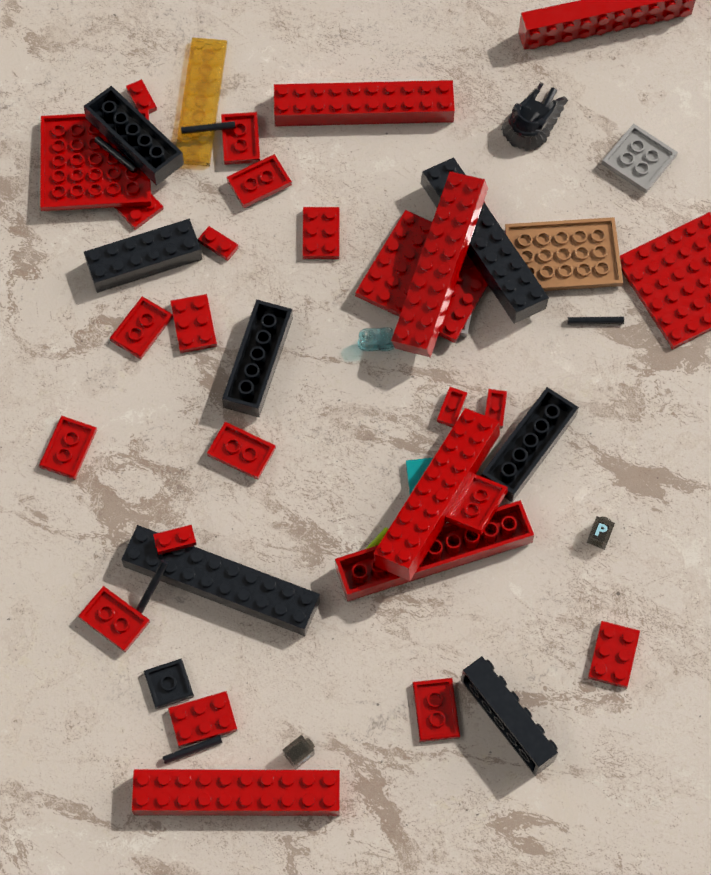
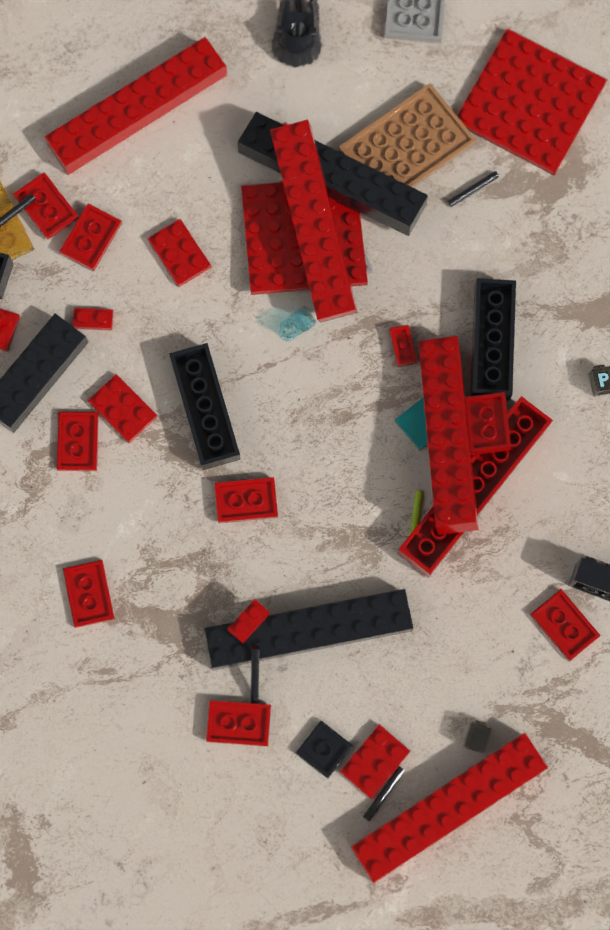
camera: 35 degrees left, 10 degrees up
red plate [485,389,507,429] -> none

